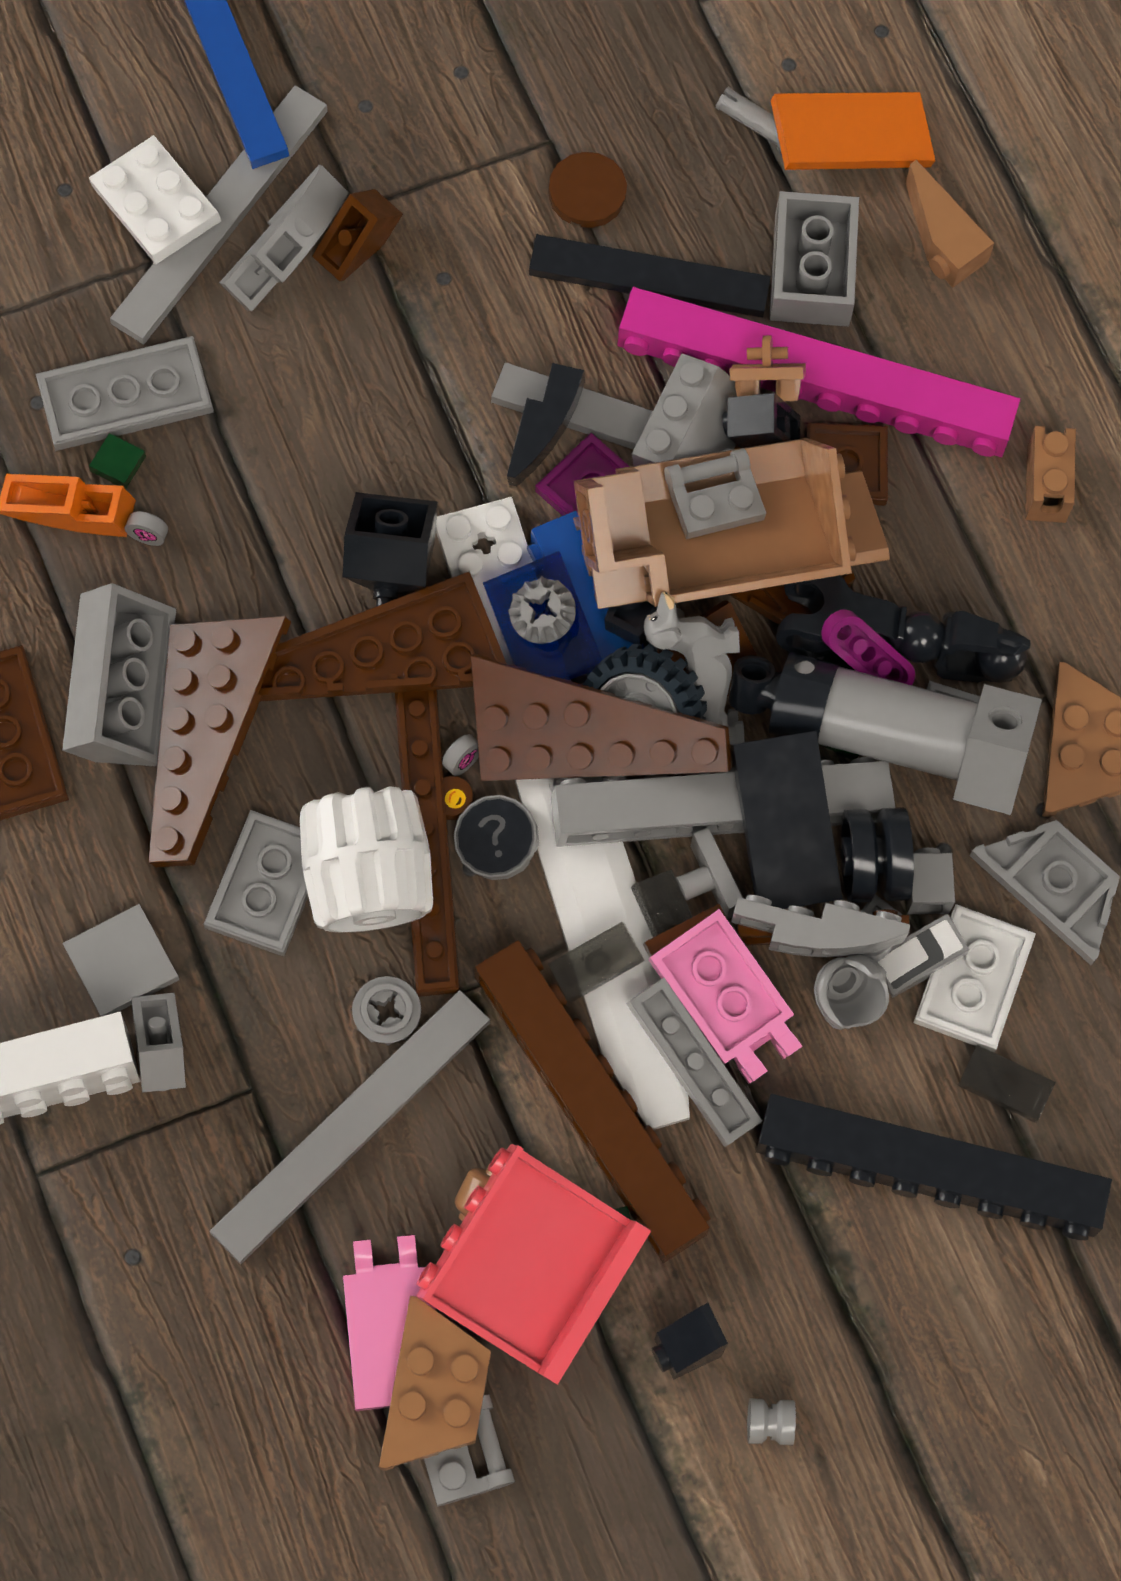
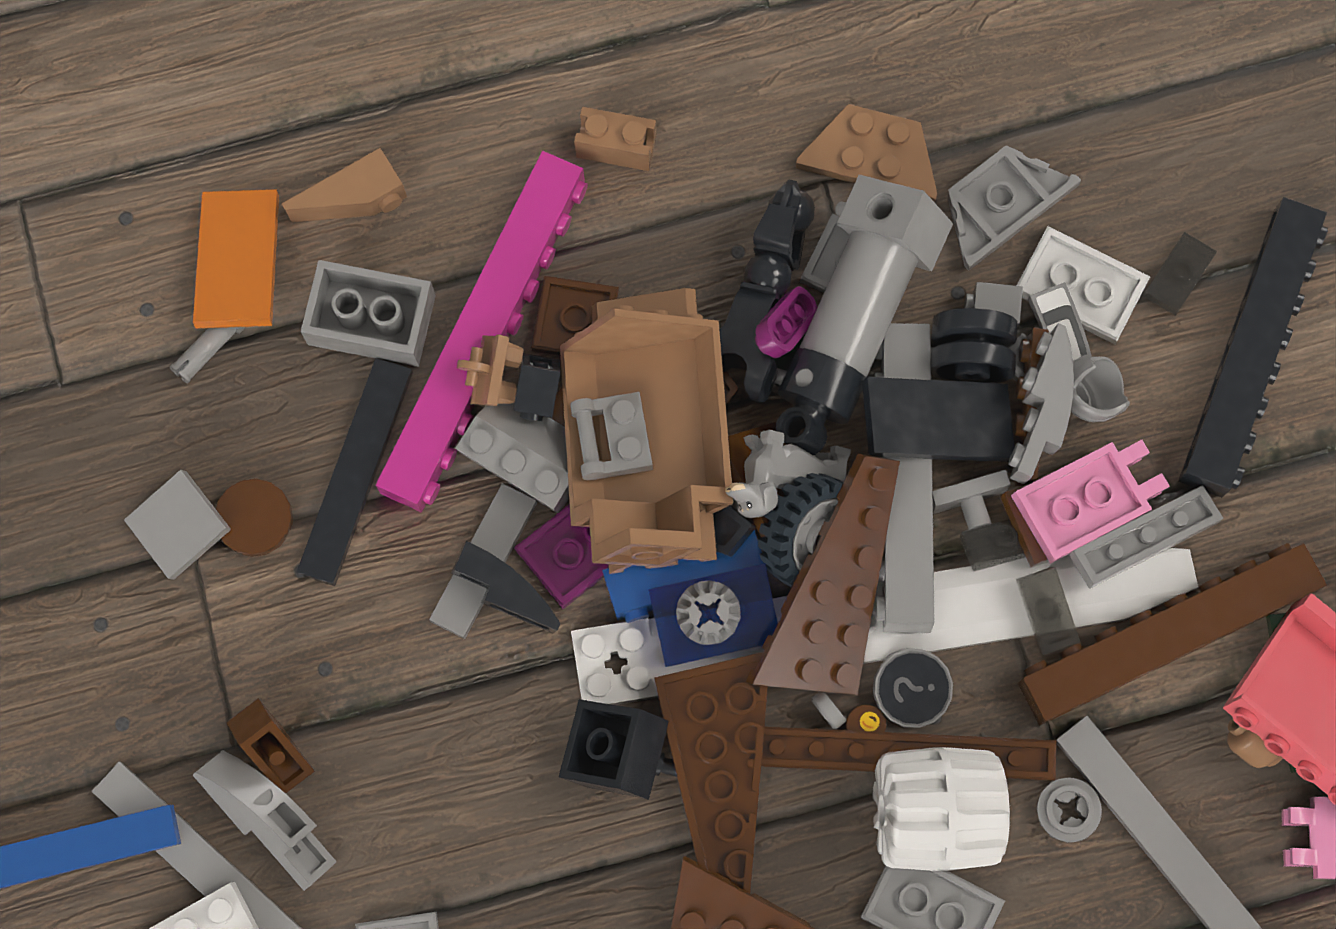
camera: 75 degrees left, 5 degrees up
none -> light grey tile [124,470,231,580]

